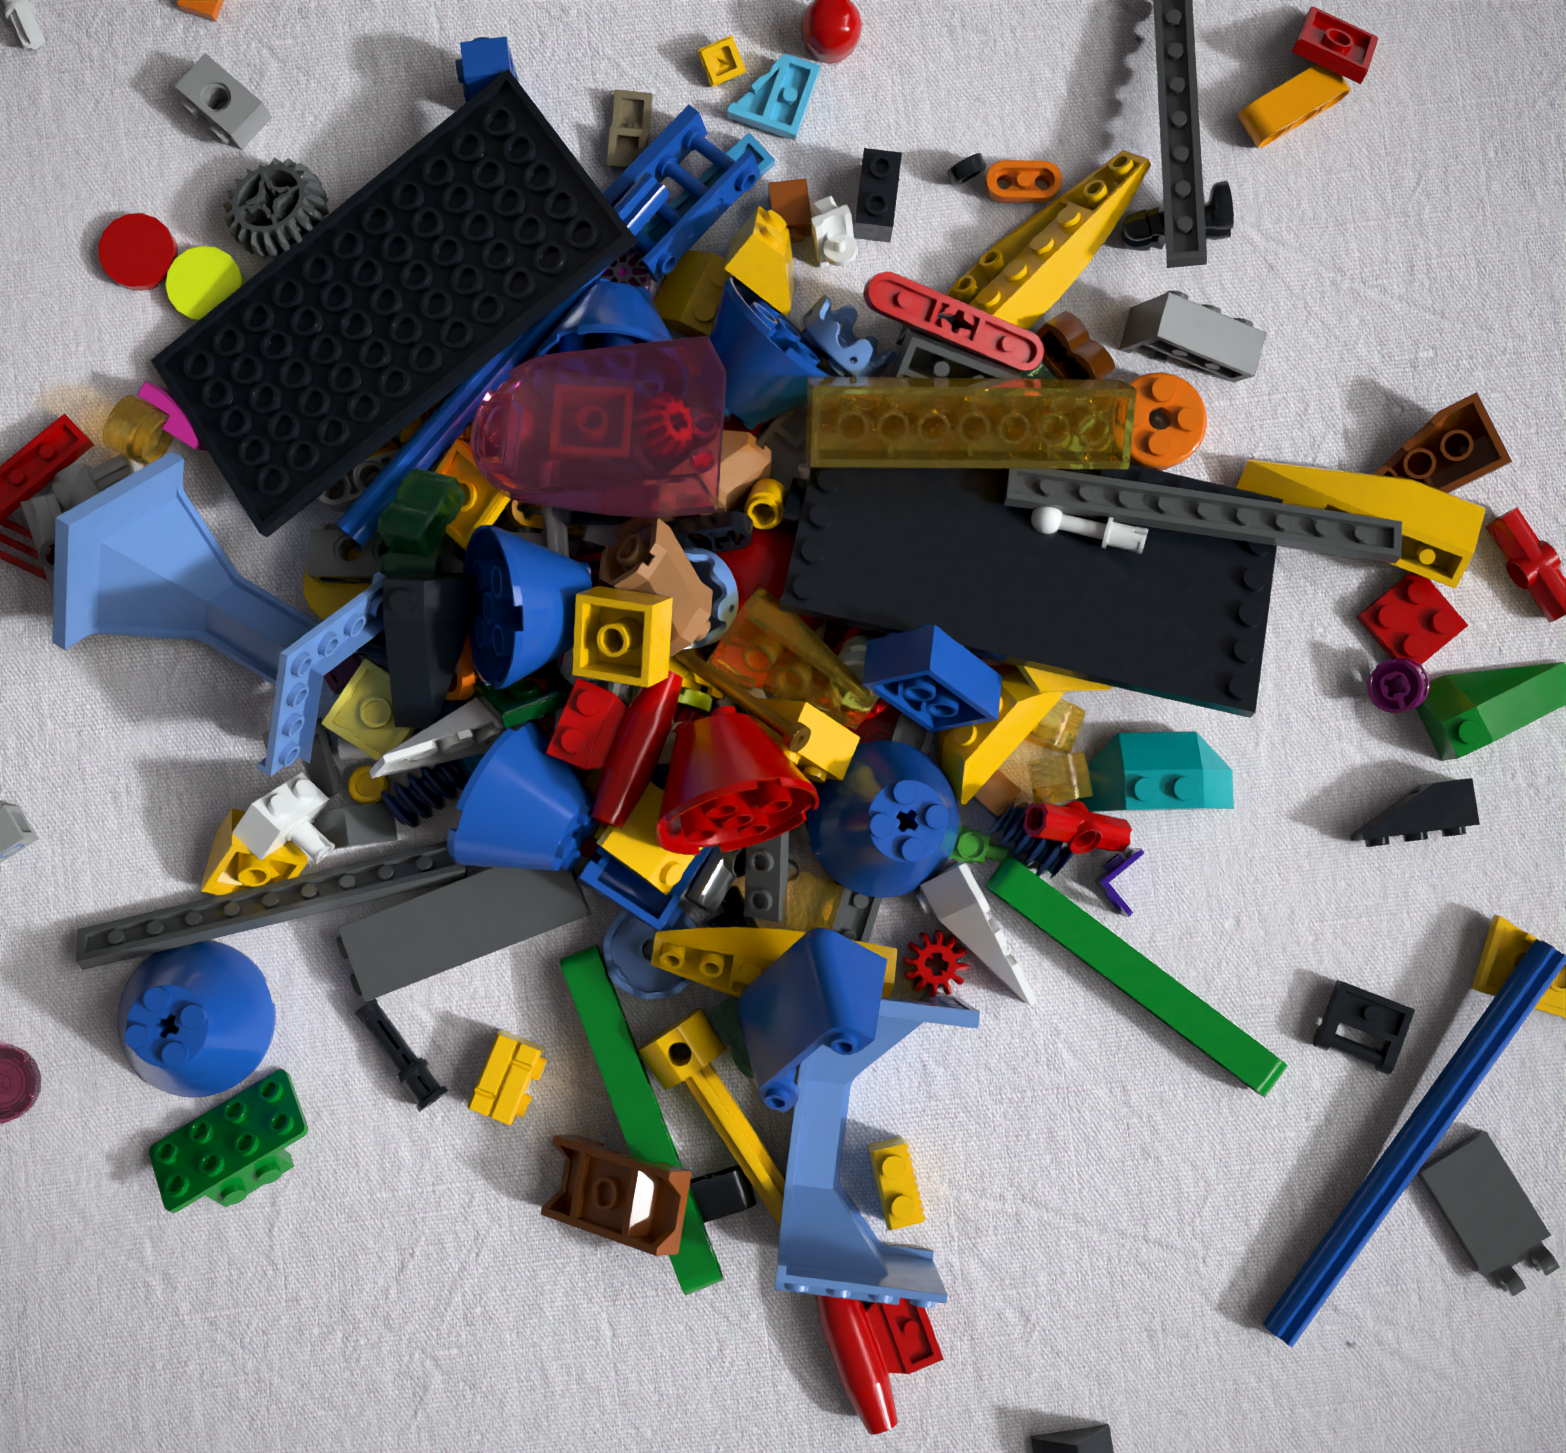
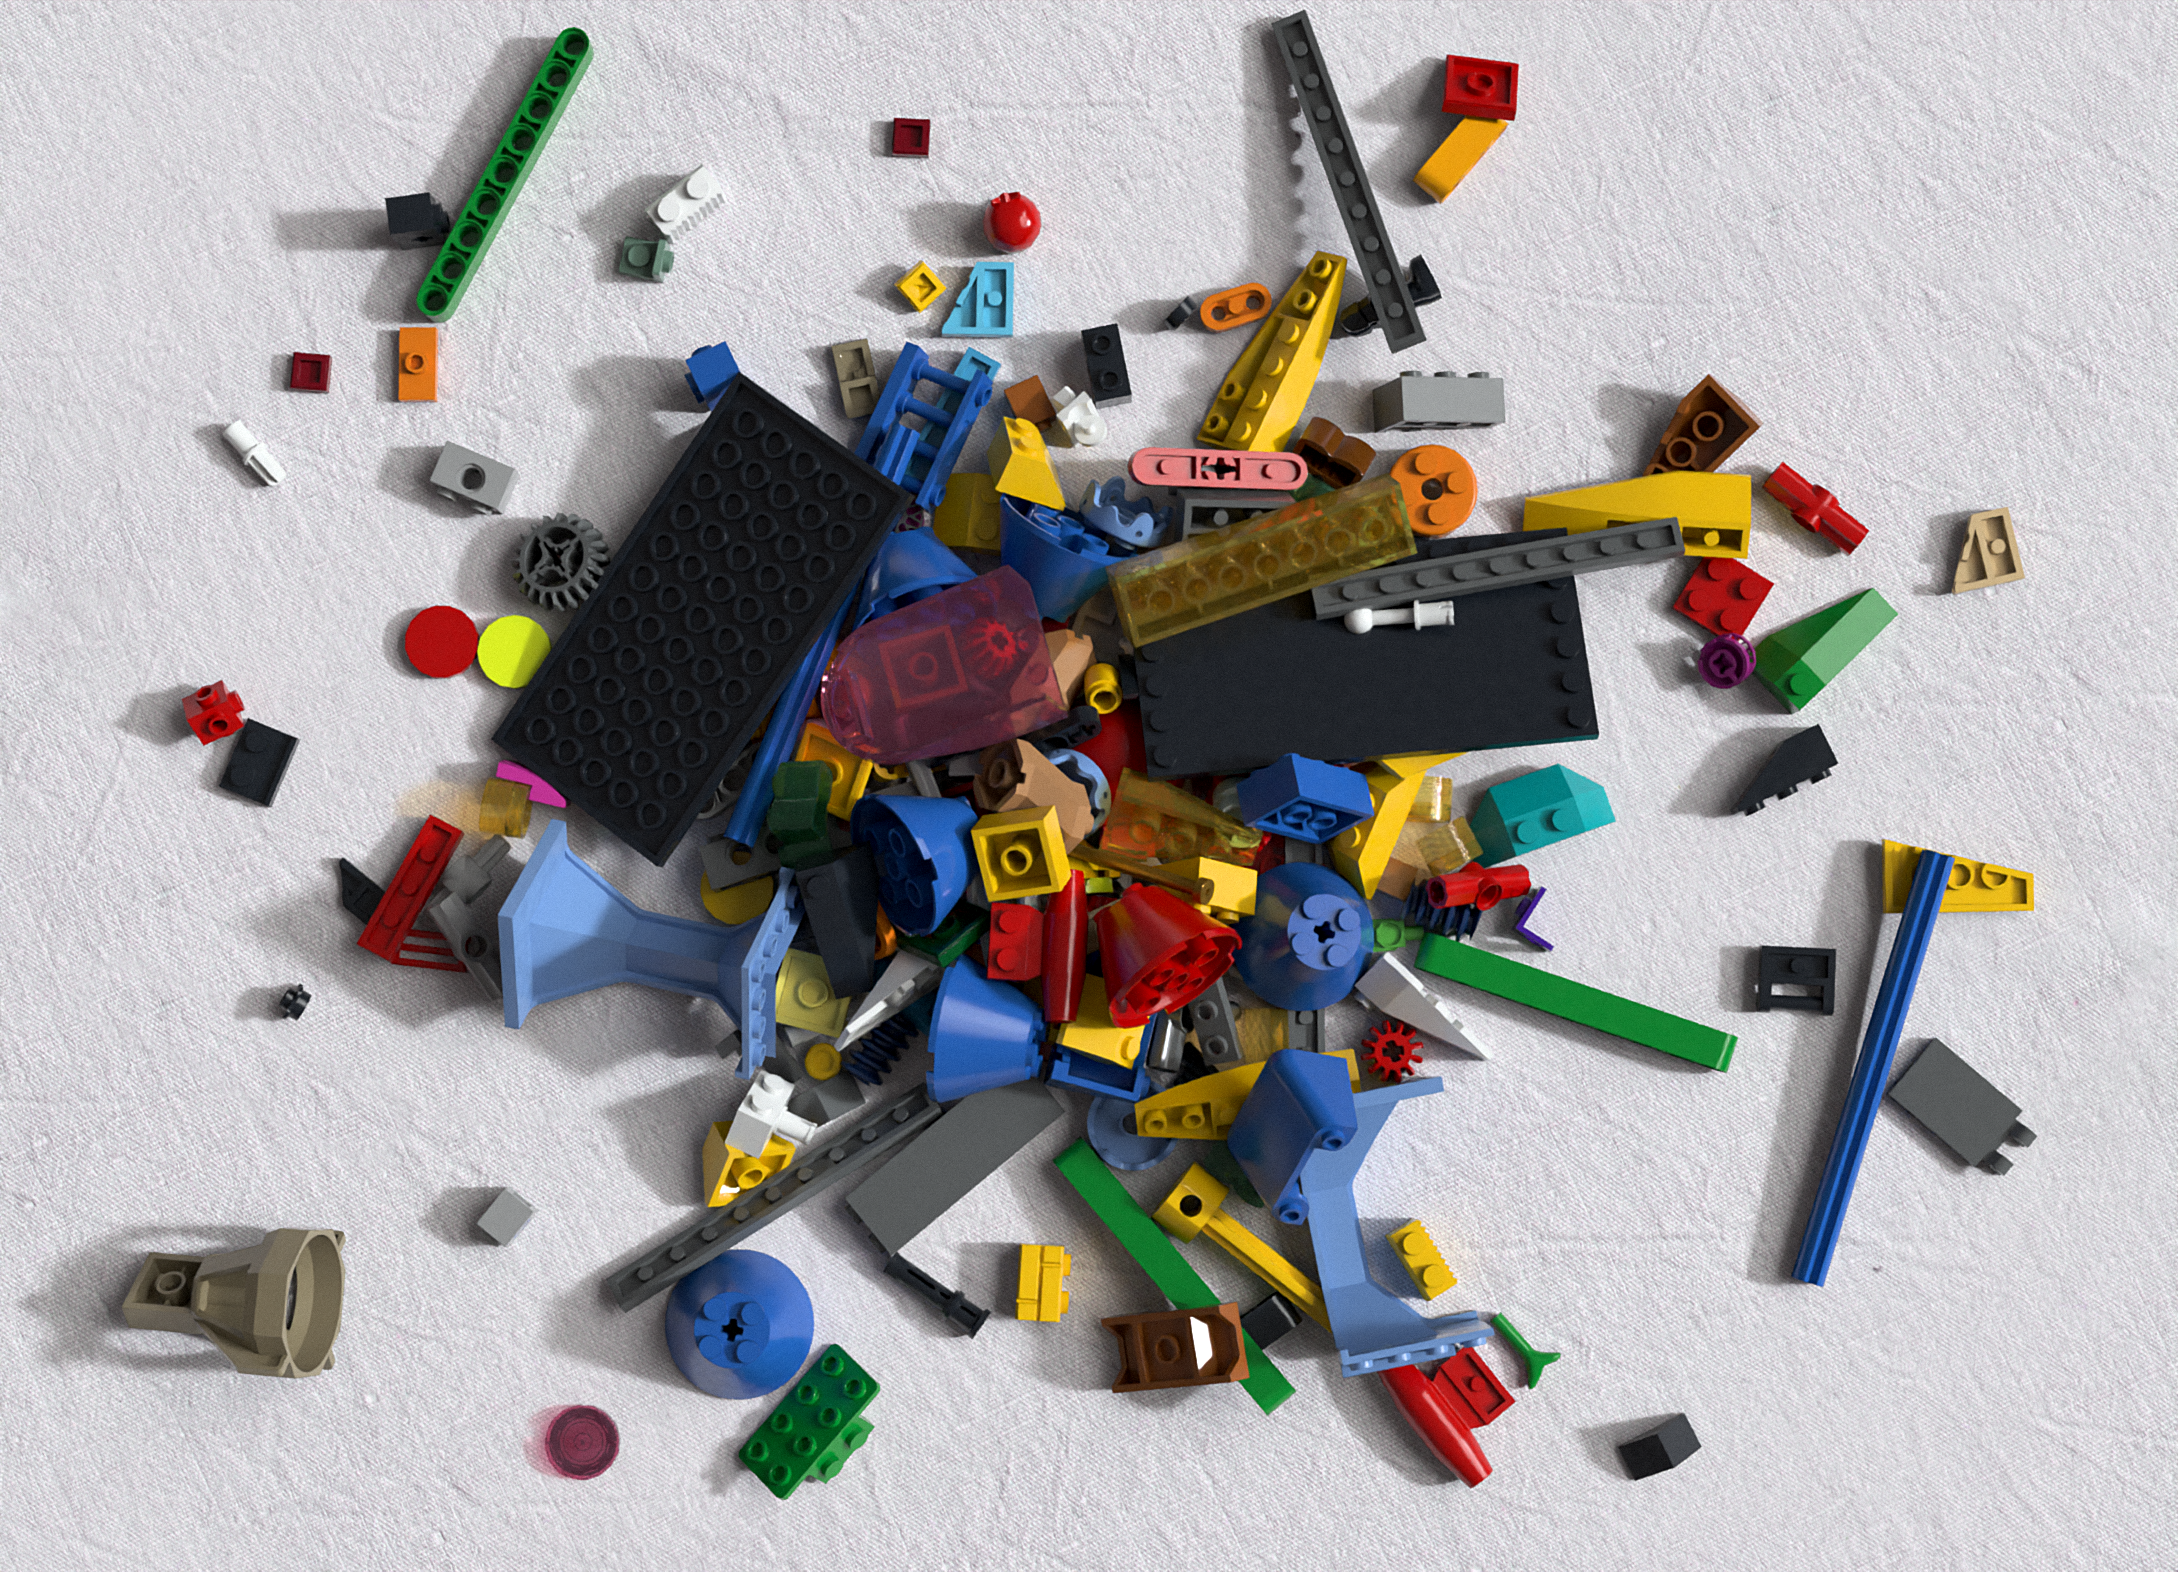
camera: 15 degrees left, 0 degrees up
none -> green piece [1490,1312,1561,1389]

